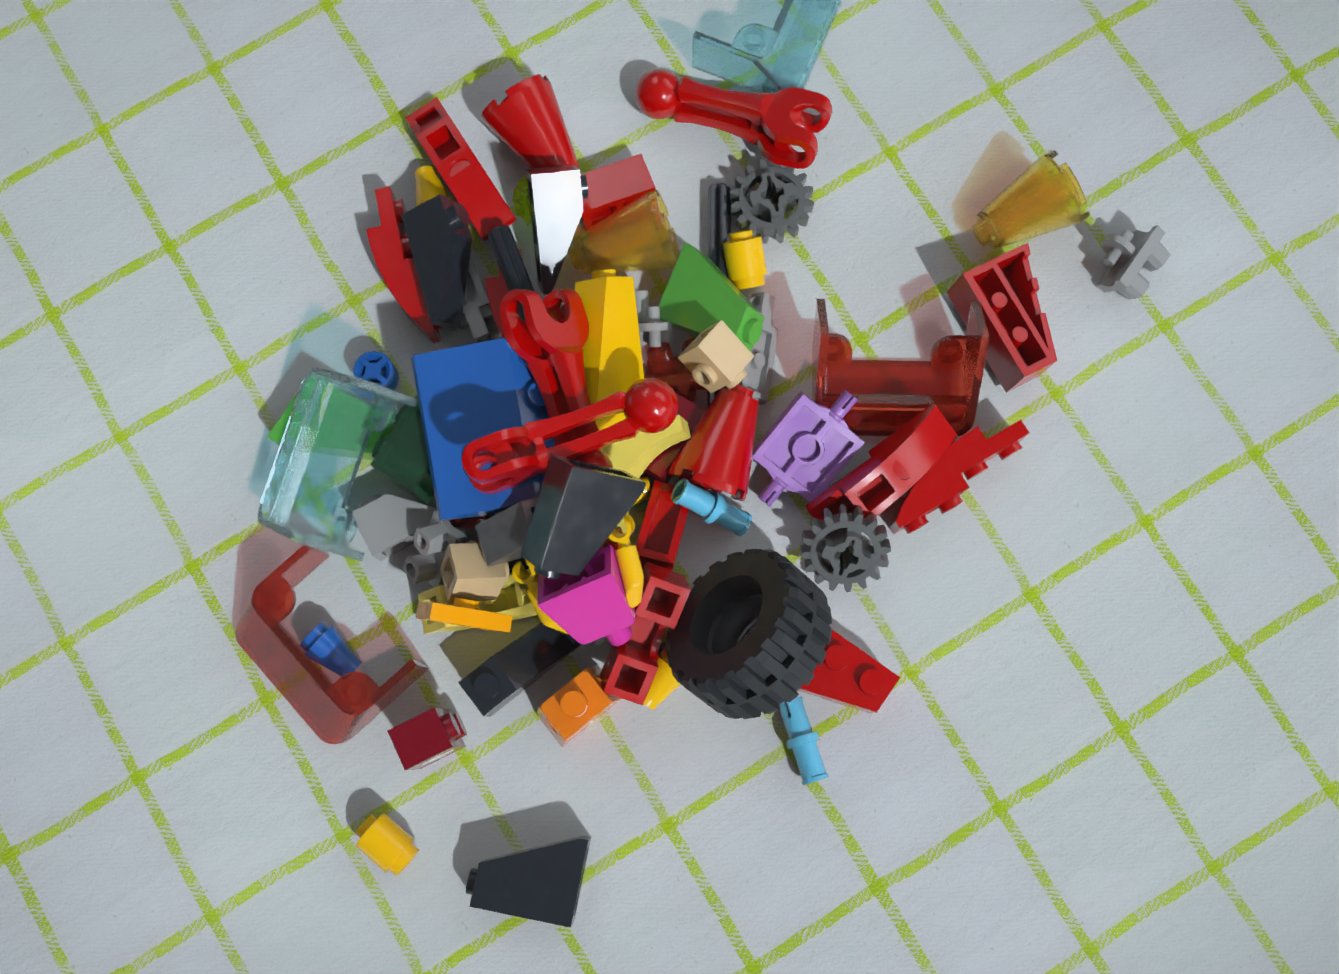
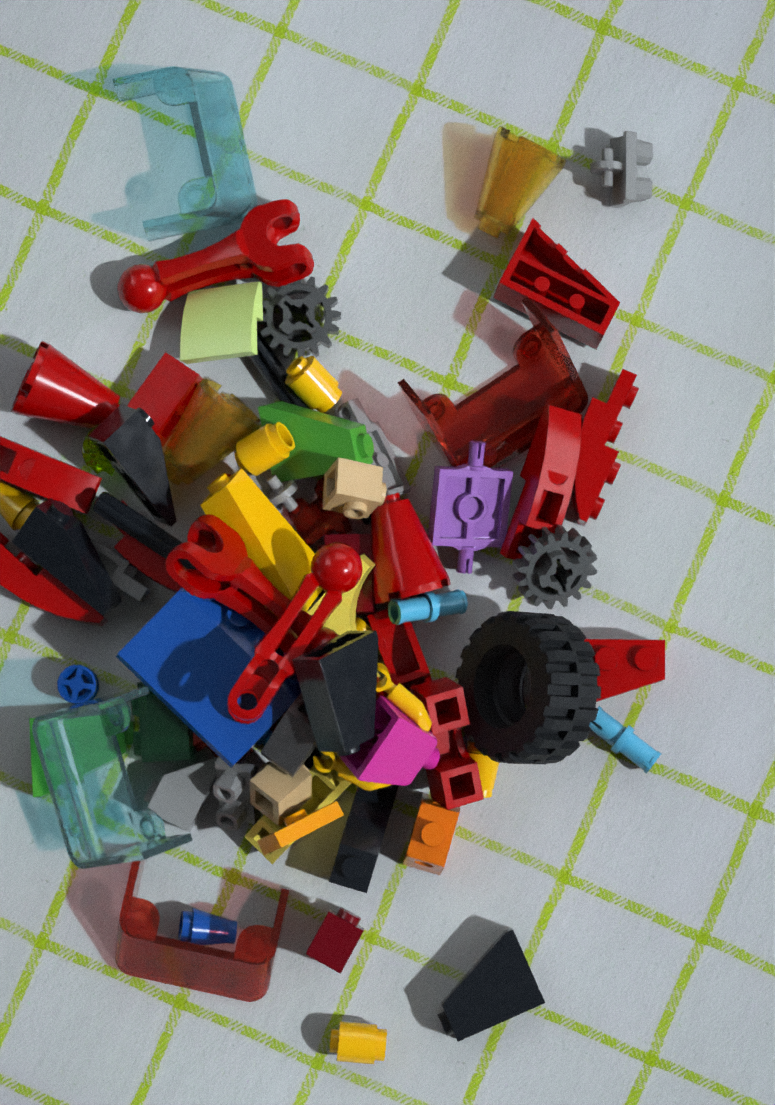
camera: 40 degrees left, 5 degrees up
none -> yellowish green slope [180,281,263,364]
none -> yellow brick [235,422,295,476]

